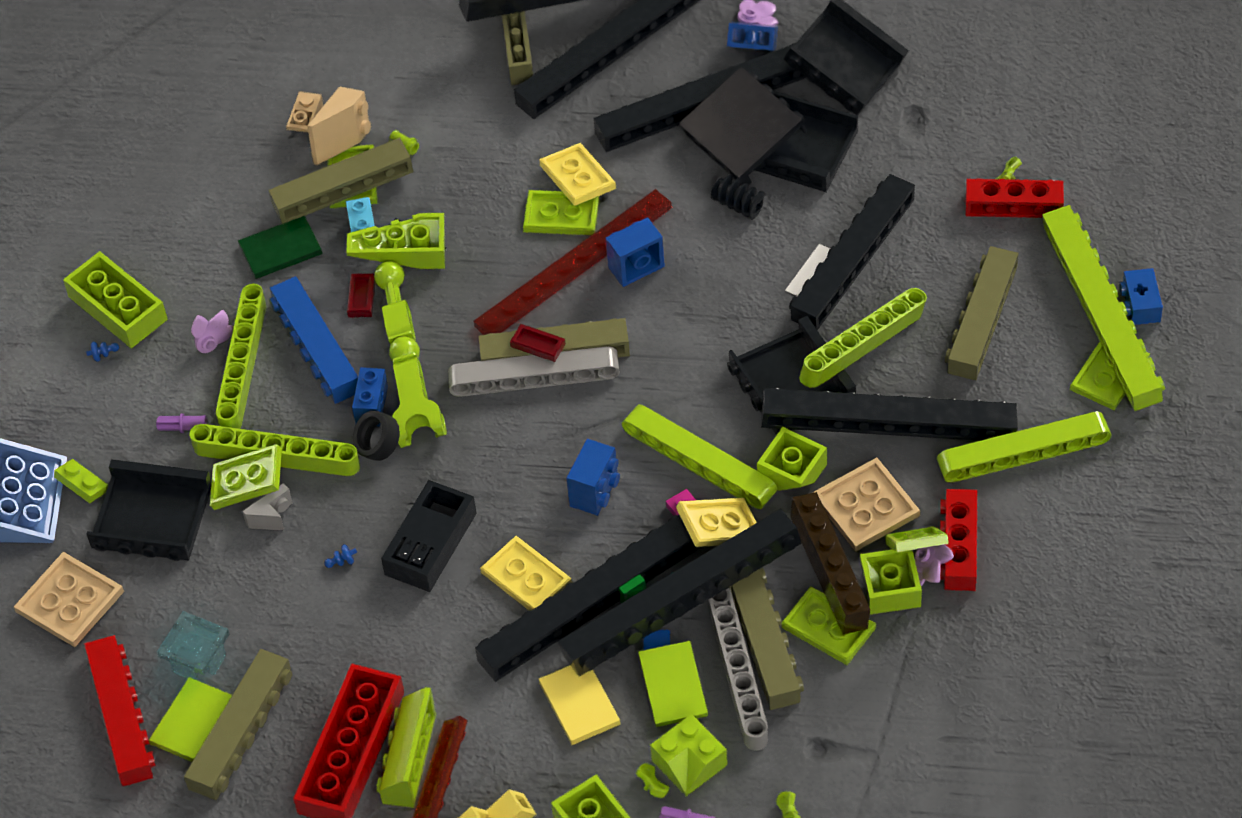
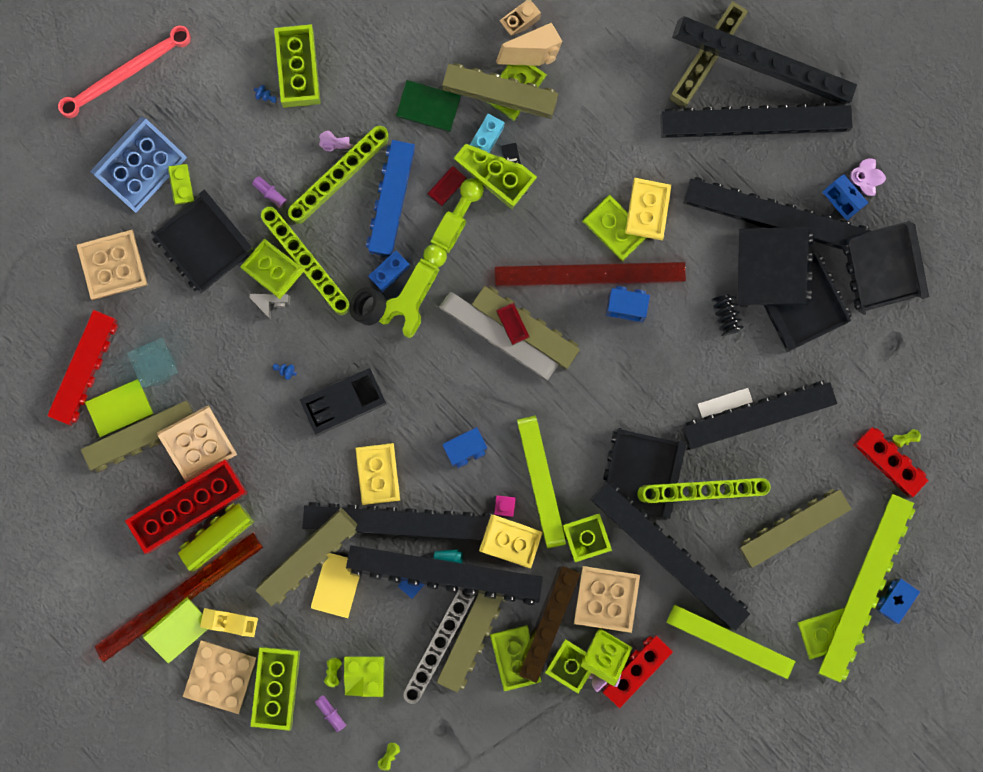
camera: 30 degrees right, 30 degrees up
lime pin [389,130,419,155] -> none
green tile [619,574,646,603] -> none
lime tile [638,641,708,727] -> none
none -> tan plate [157,405,237,482]
none -> olive brick [256,508,357,606]

